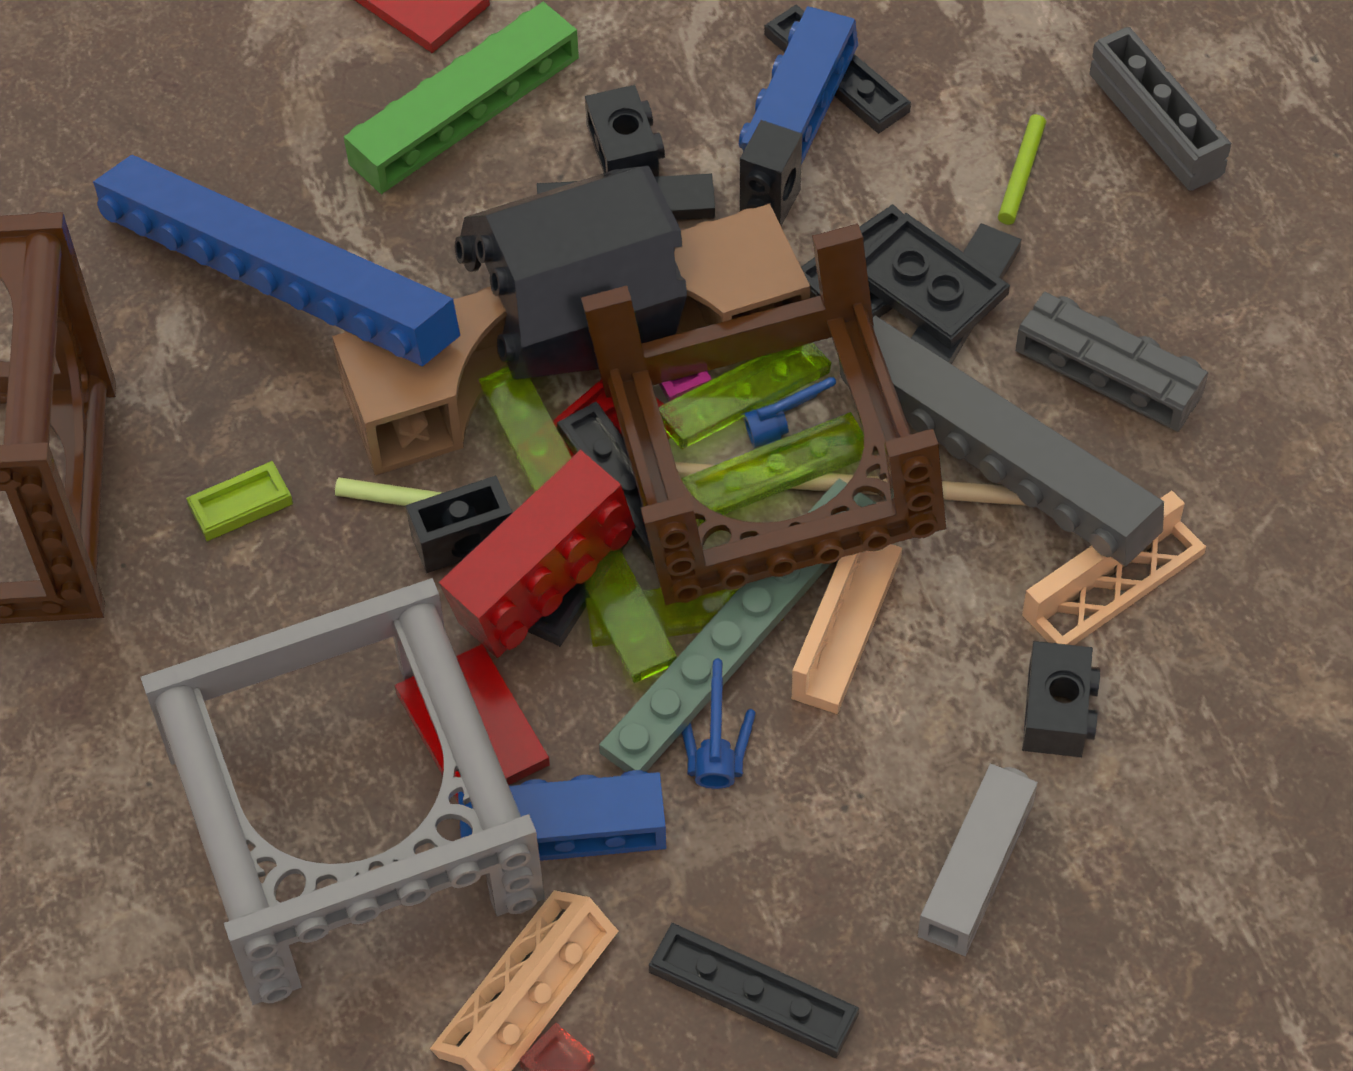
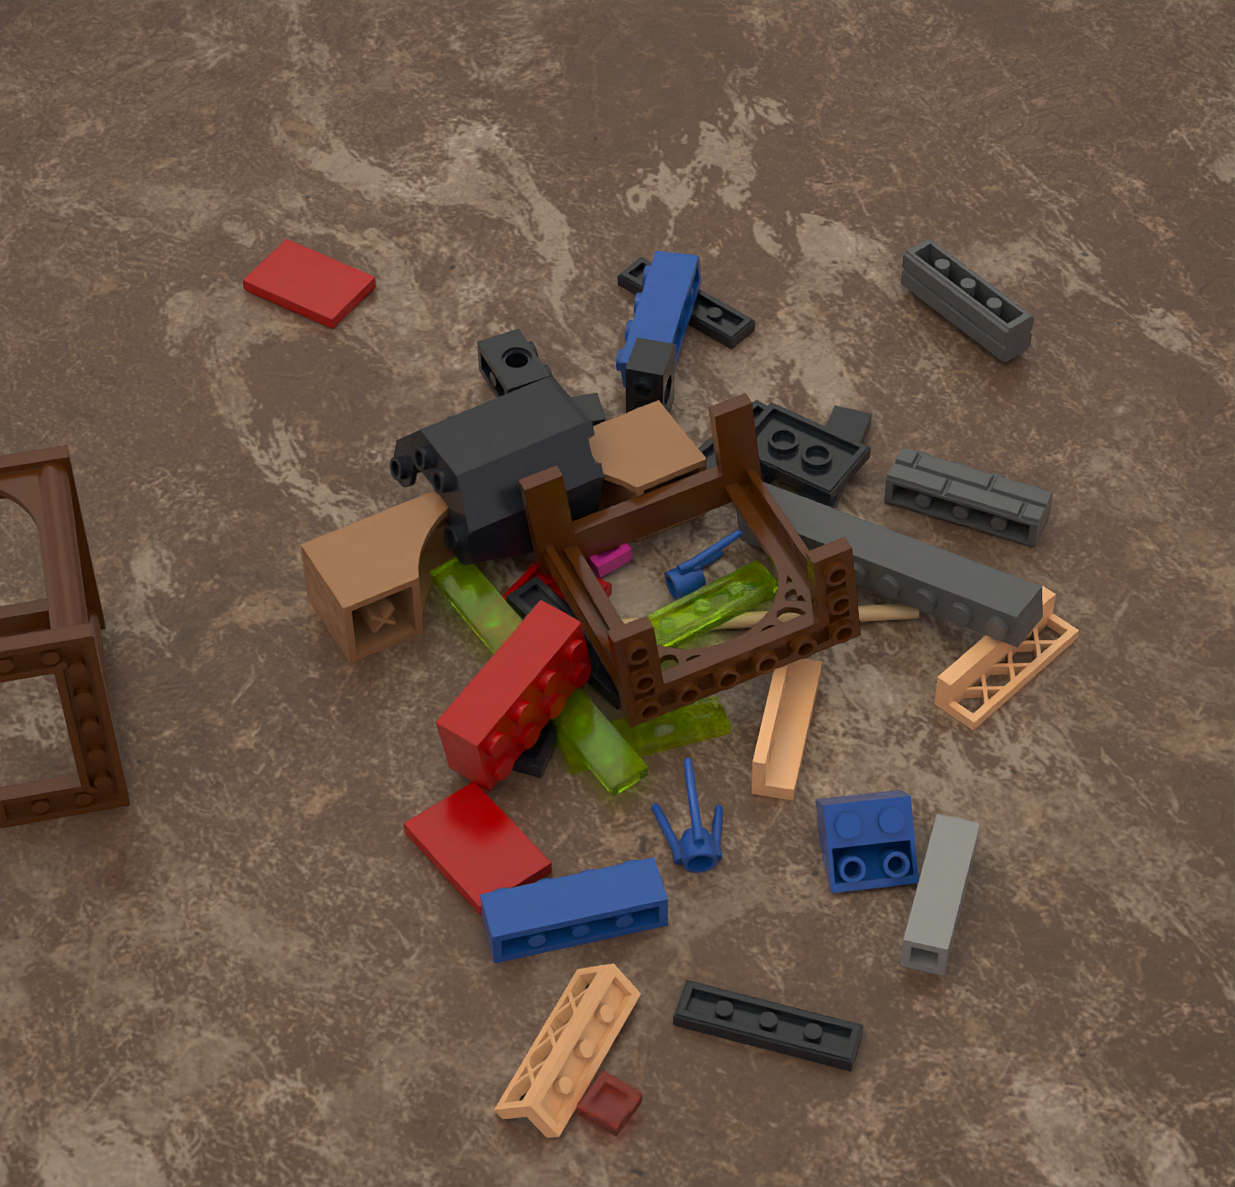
camera: 10 degrees left, 10 degrees down
blue brick [93,155,461,367] -> none
light grey arch [141,578,545,1005] -> none
lime tile [186,461,293,541] -> none
yellowish green bar [335,477,443,506] -> none
bright green brick [344,1,579,195] -> none
black brick [406,475,512,574] -> none
sand green plate [599,478,876,772] -> none
clear neon green tile [659,343,832,450] -> none
lime bar [998,114,1046,225] -> none
black brick [1022,641,1100,758] -> none
none -> blue slope [815,790,919,893]

